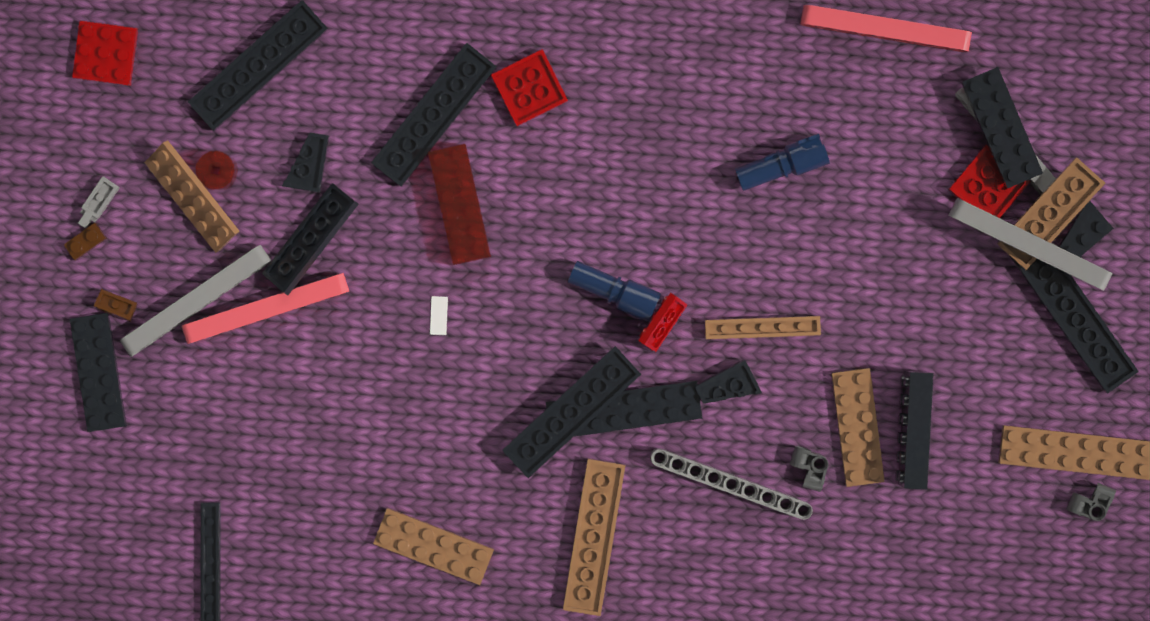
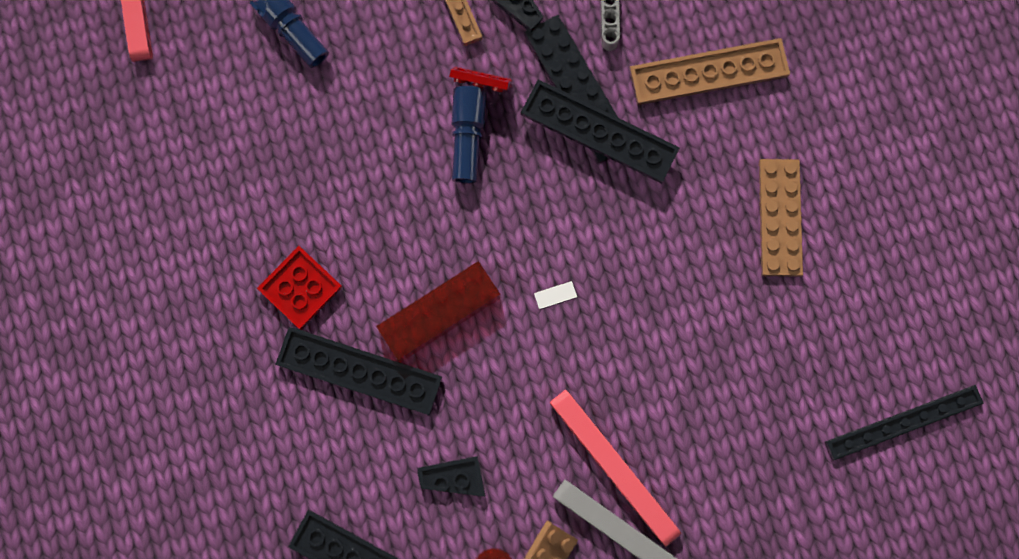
camera: 100 degrees left, 10 degrees down
black plate [262,183,359,295] -> none

